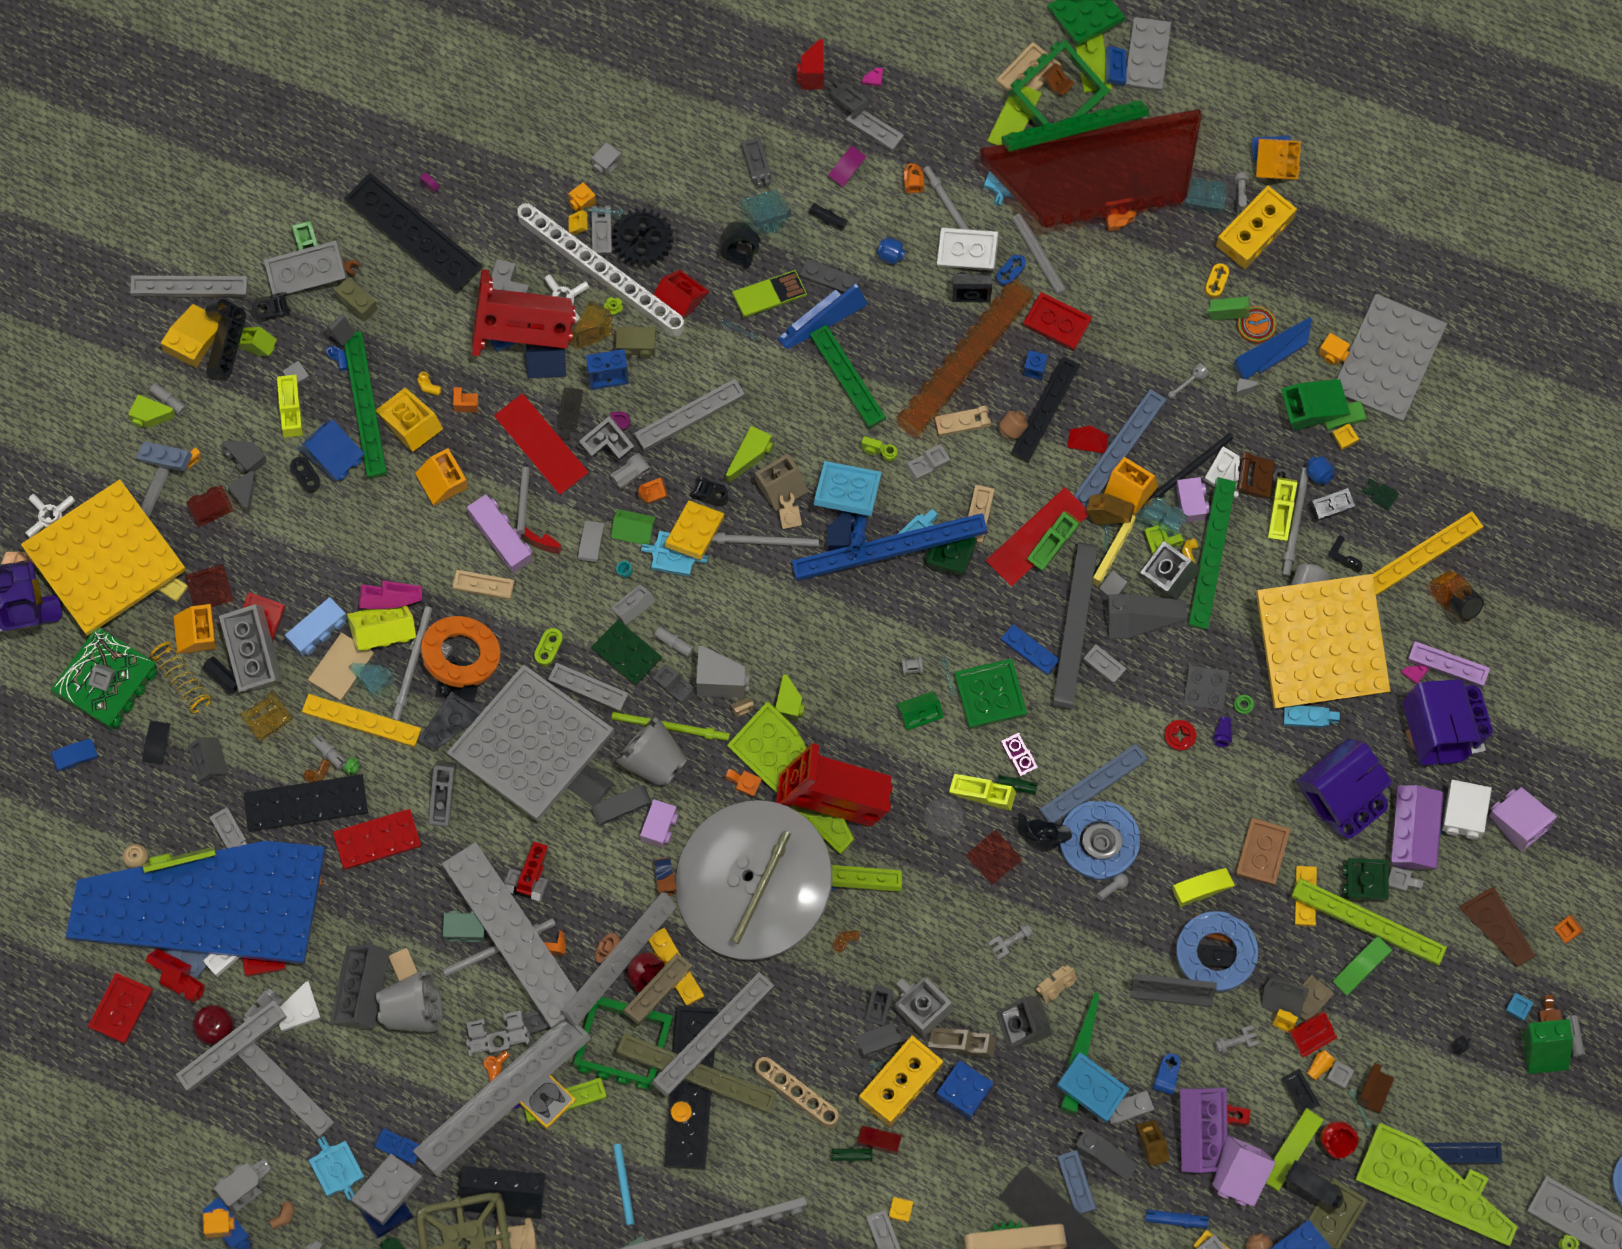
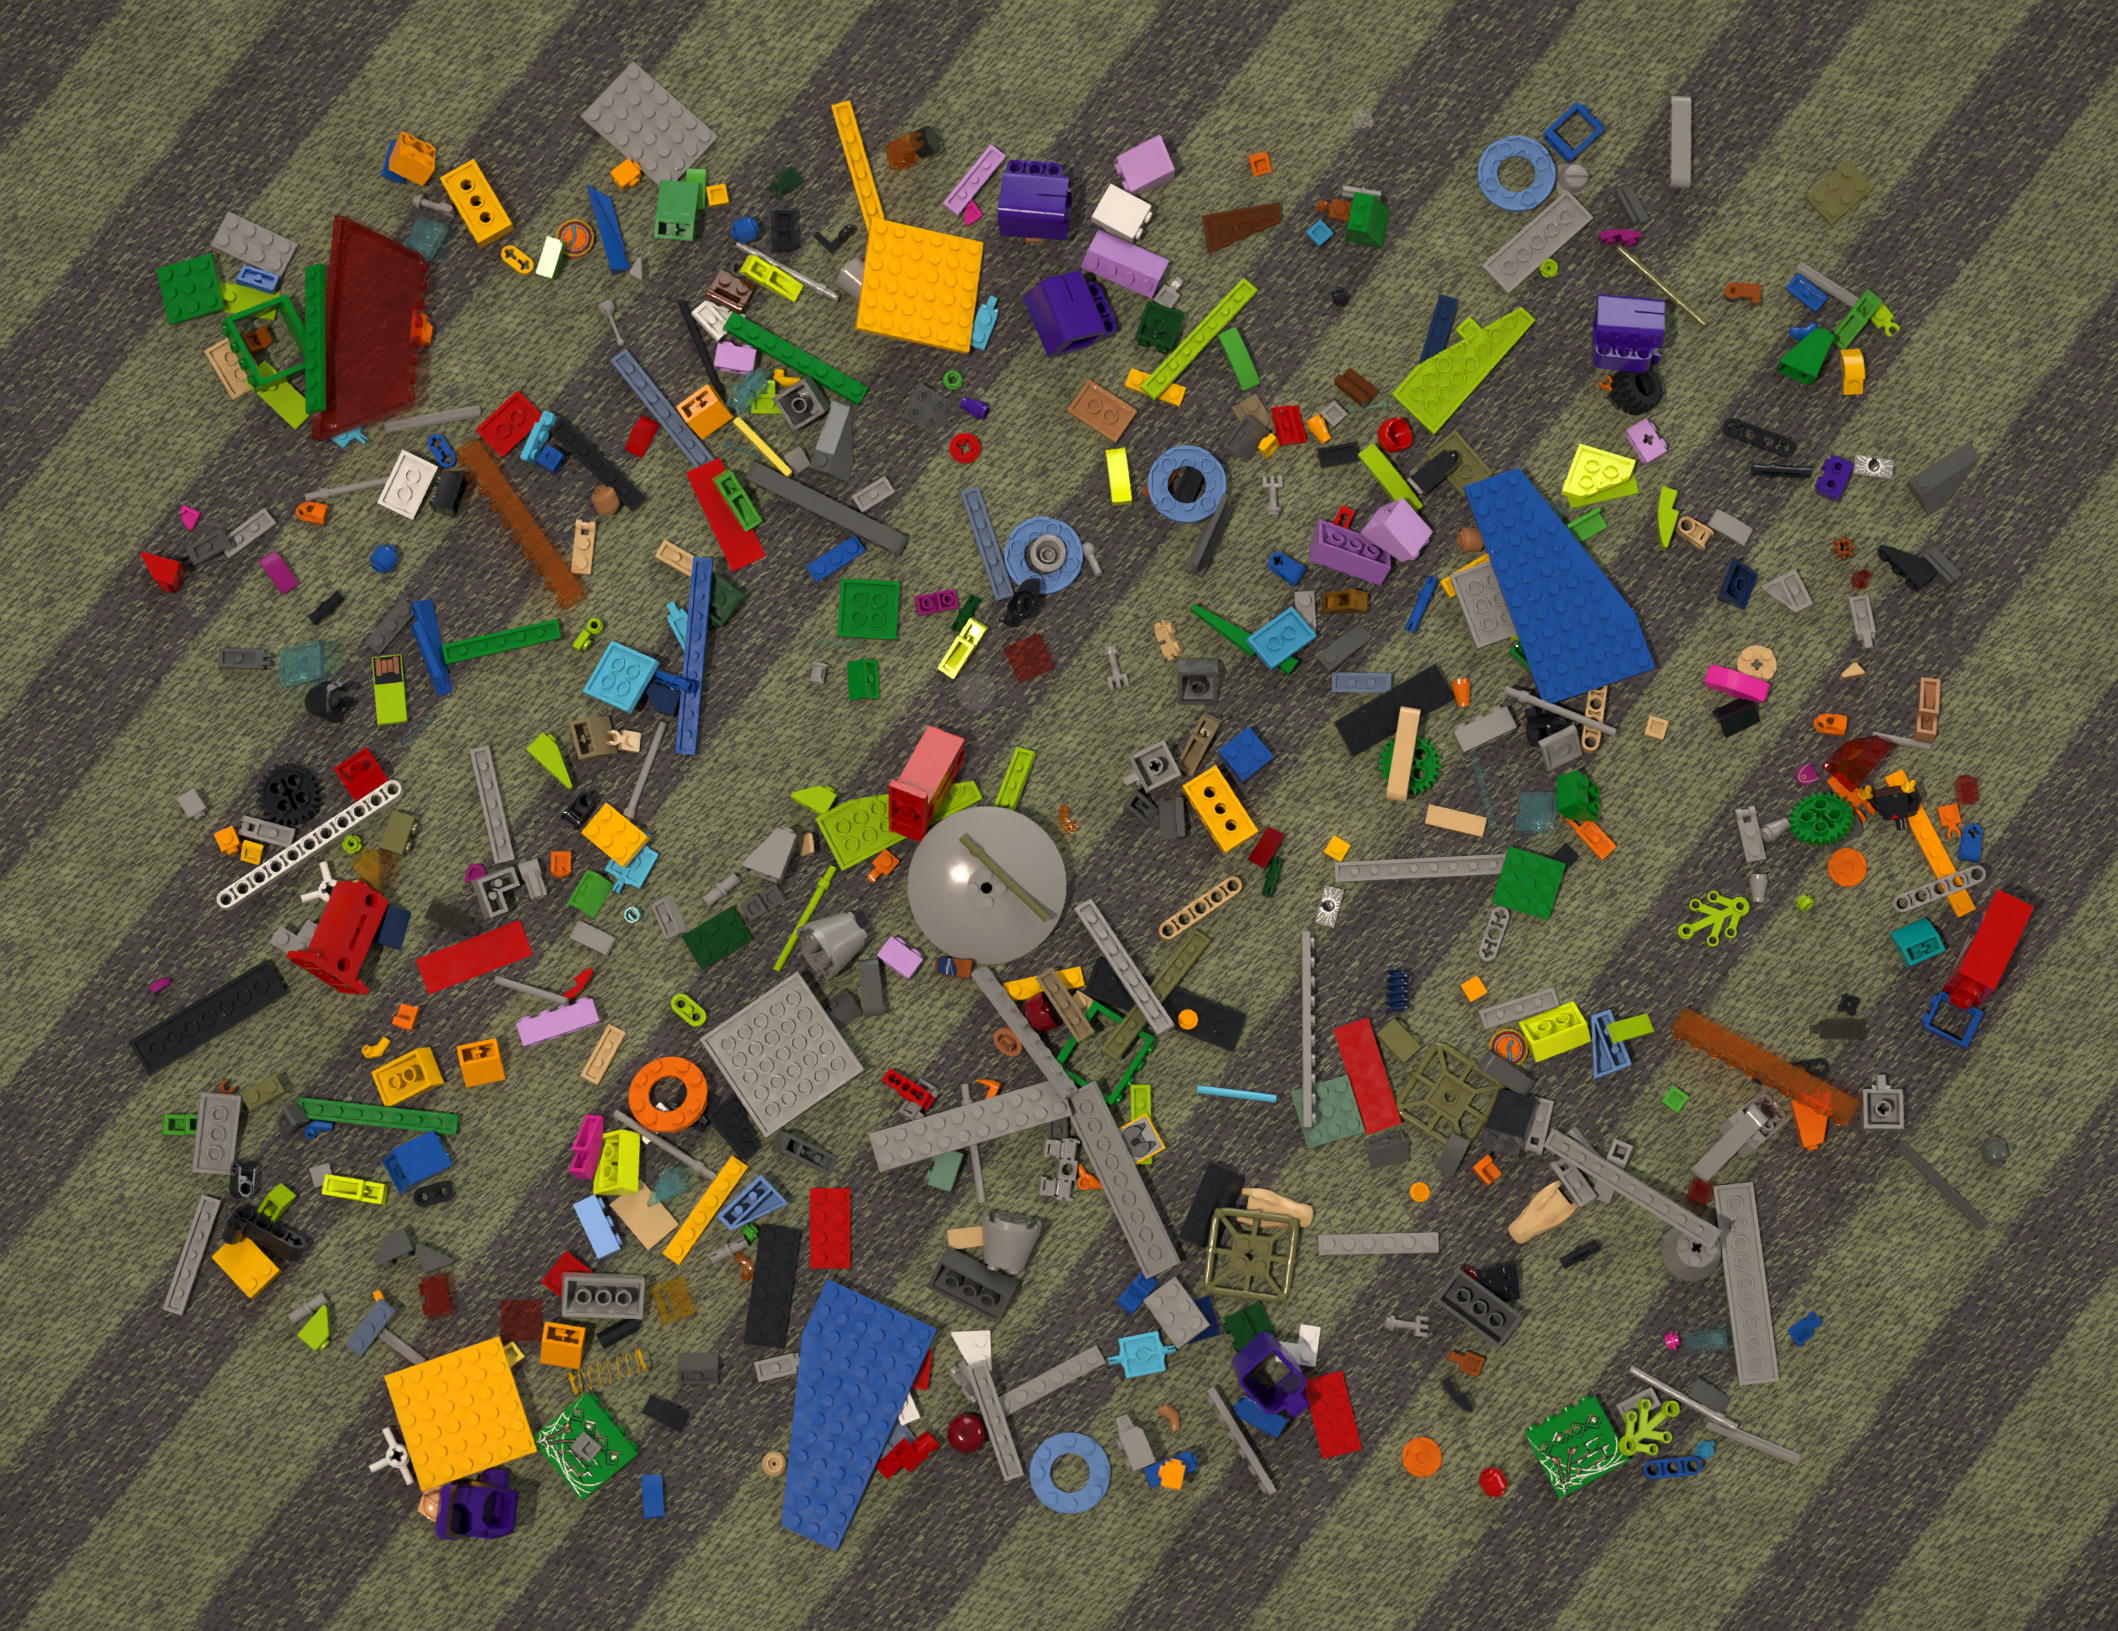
camera: 75 degrees left, 10 degrees up
red plate [88,973,153,1044] -> none
lime piece [142,847,216,873] -> none
light grey plate [548,663,629,713] -> none
clear light blue hinge [584,207,624,216] -> none
blue window [586,349,629,390] -> none
light grey slope [905,444,951,482] -> none
pearl gold slope [1086,494,1135,525] -> none
none -> medium azure hinge [520,410,557,465]
none -> medium blue wedge [716,1174,788,1231]
none -> medium blue plate [1030,1432,1110,1514]
none -> tan plate [1073,990,1094,1015]
none -> tile [1315,885,1344,929]

